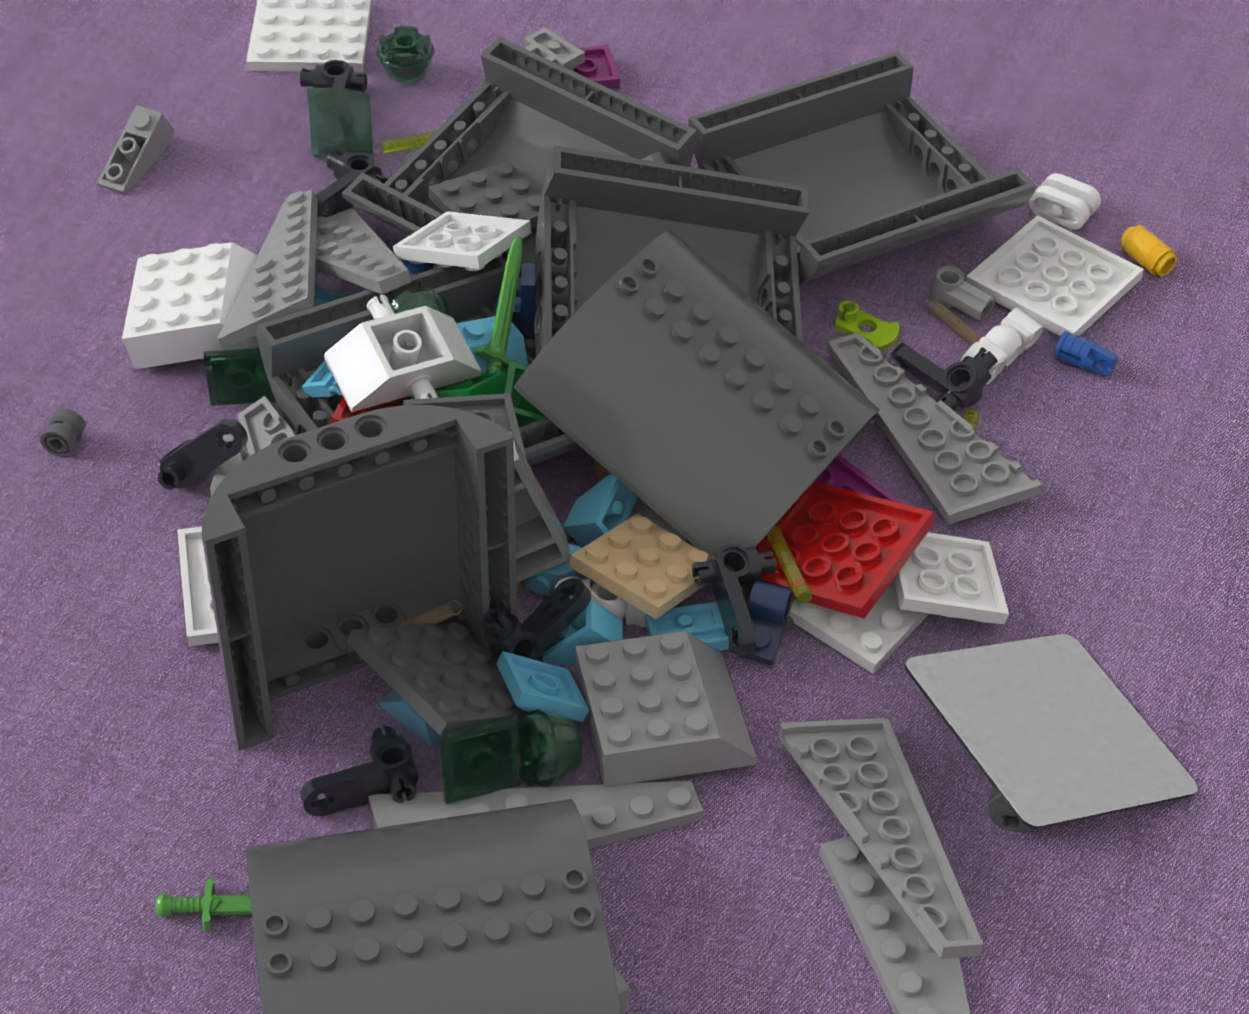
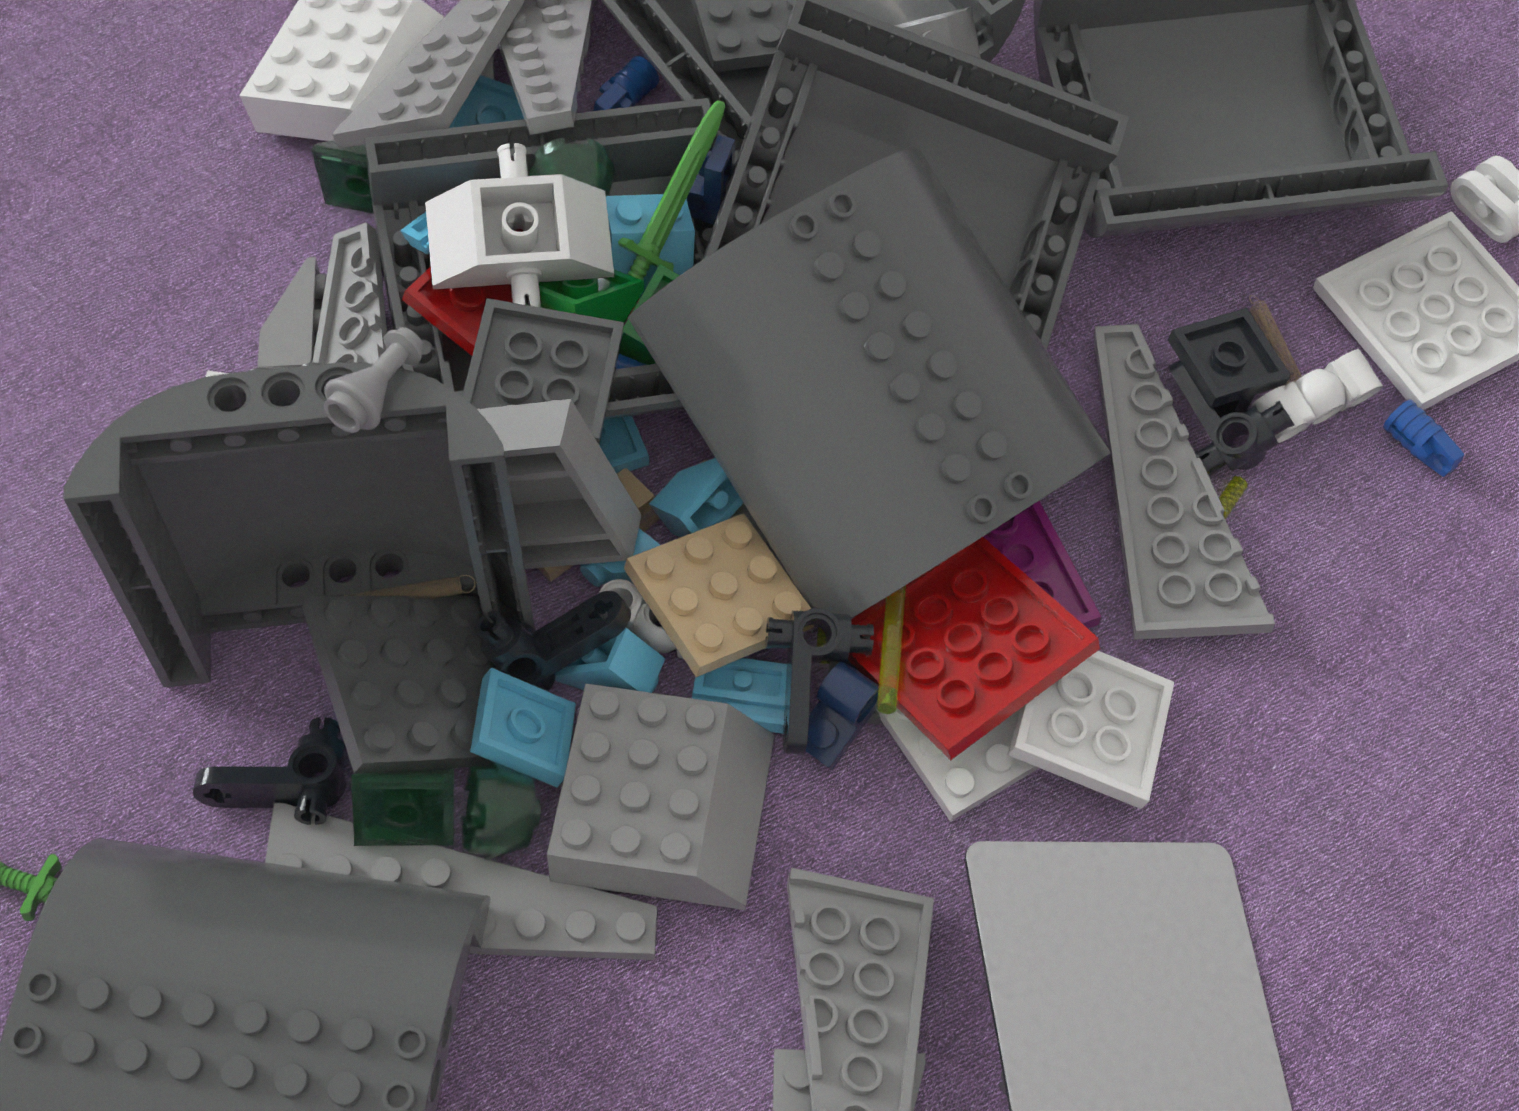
camera: 20 degrees right, 15 degrees up
dark grey wheel [40,408,86,457] -> none
black piece [158,419,248,490] -> none
white plate [393,212,532,271] -> none
lime piece [835,300,900,352] -> none
light grey piece [931,265,996,322] -> none
none -> light grey piece [324,327,423,433]
none -> black bracket [1168,308,1291,417]

